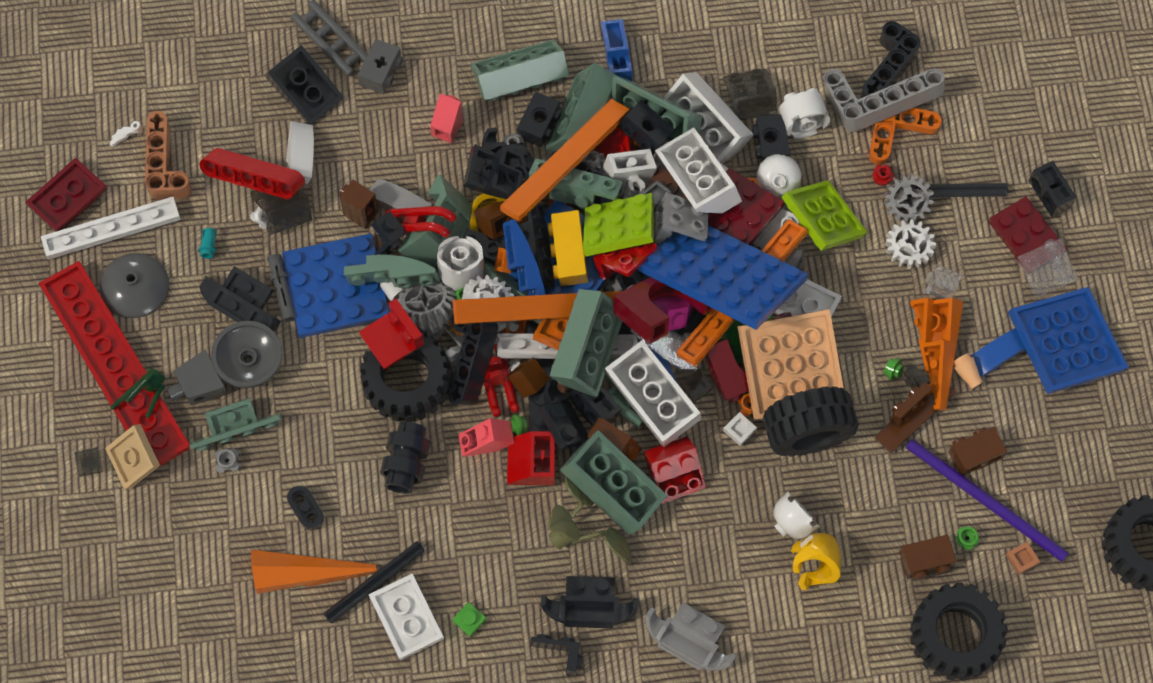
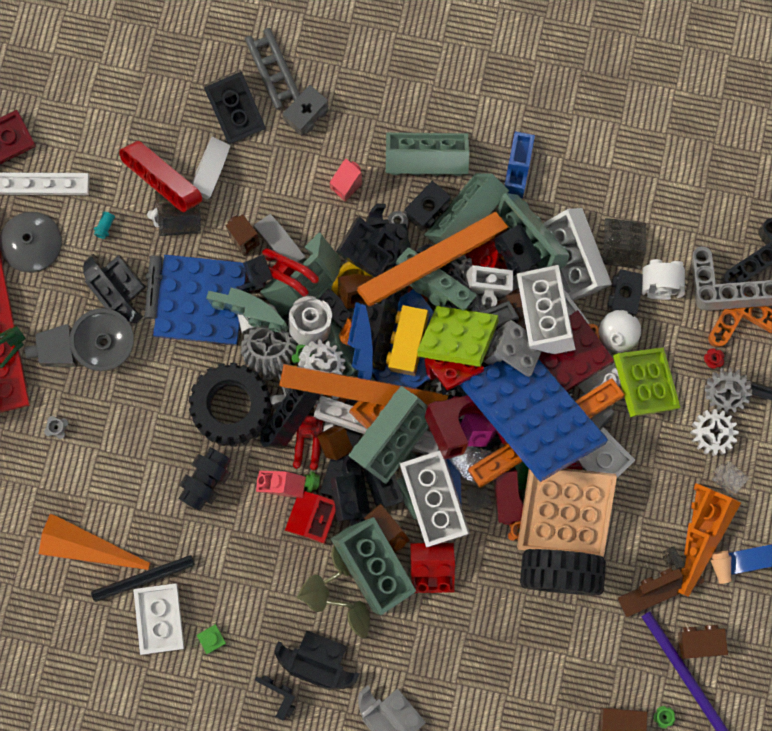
camera: 20 degrees right, 10 degrees up
white piece [110,121,143,147] -> none
nougat beam [145,111,192,200] -> none
sand green bracket [189,397,282,451] -> none
black plate [287,486,324,530] -> none
red bracket [359,299,424,369] -> none
white plate [723,412,757,446] -> none
white cylinder [773,491,820,539] -> none
yellow piece [791,533,841,591] -> none
bright green plate [884,358,904,381] -> none

